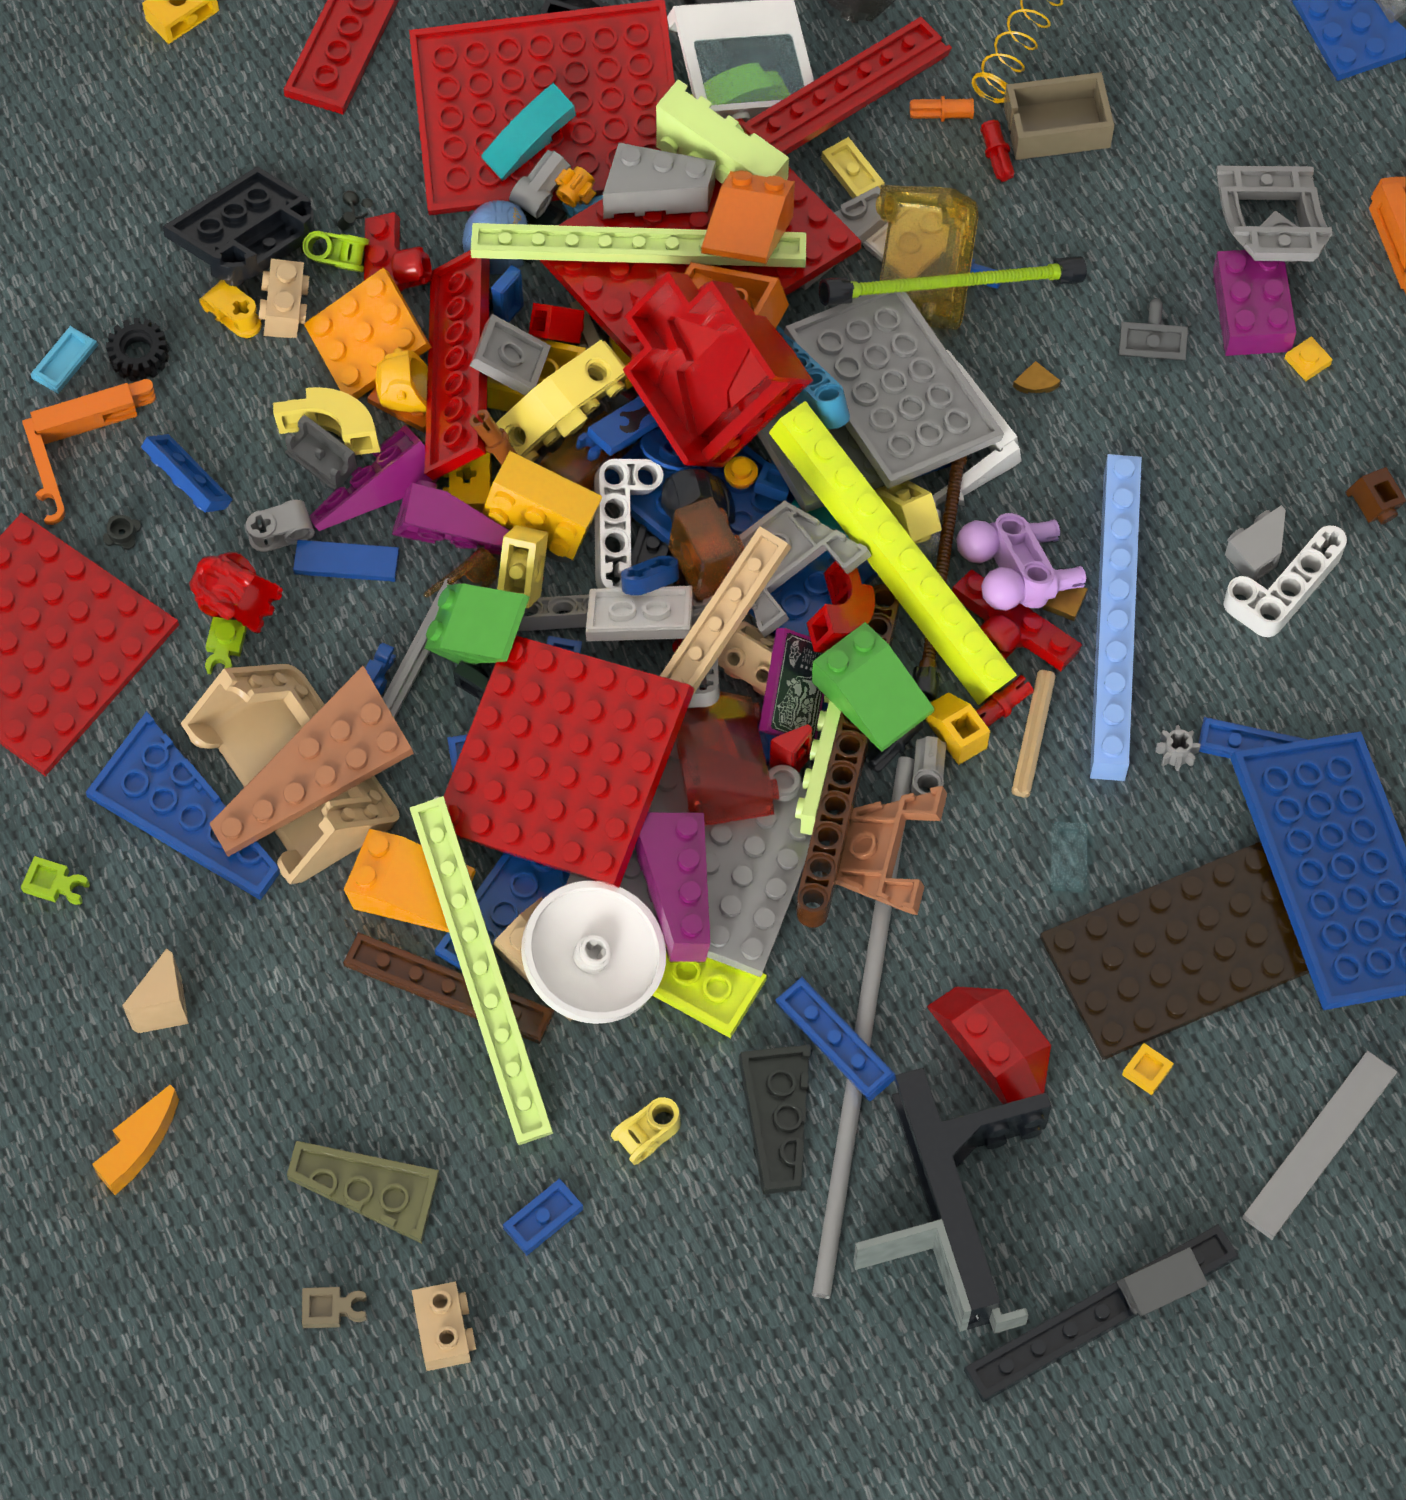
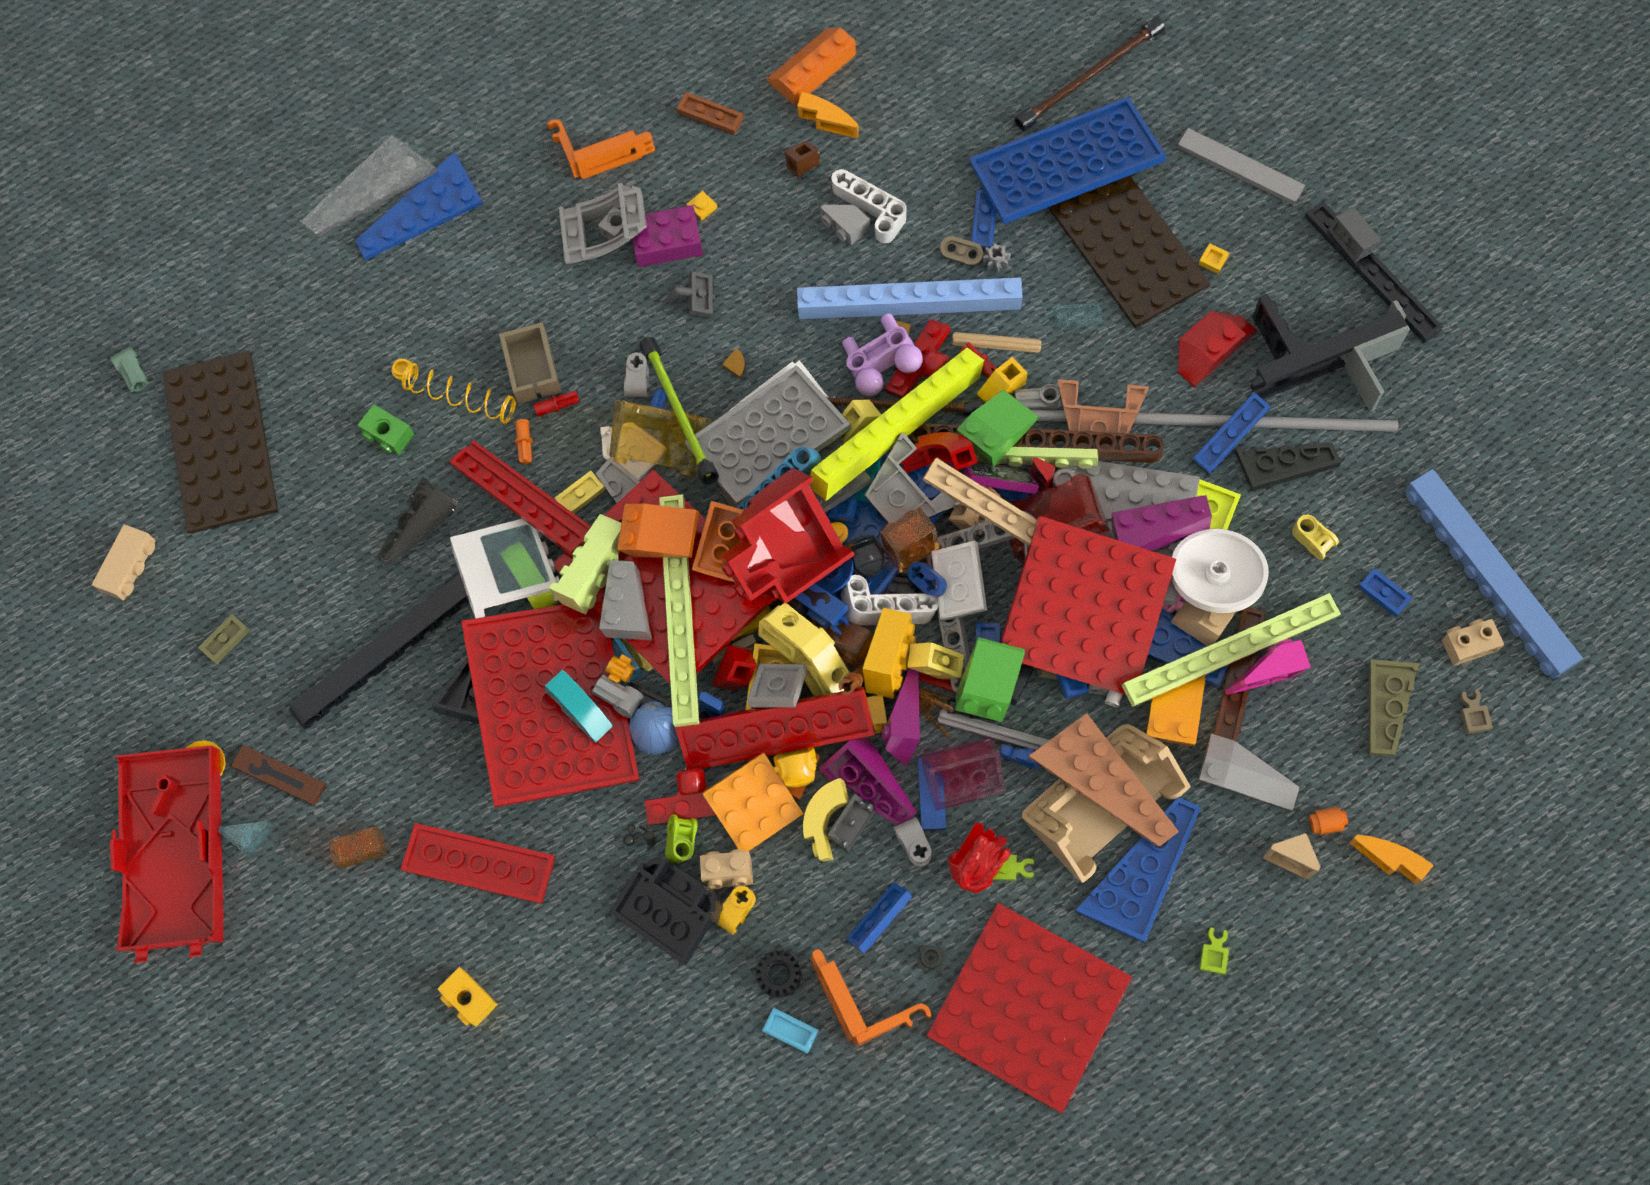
camera: 90 degrees left, 5 degrees up
none -> light grey piece [624,352,649,397]
none -> clear pink slope [921,737,1005,811]
none -> dark tan plate [940,236,984,266]
none -> light grey wedge [1197,734,1300,811]
none -> dark pink slope [1225,639,1311,695]
none -> orange brick [1309,806,1348,835]
none -> medium blue brick [1405,469,1583,679]

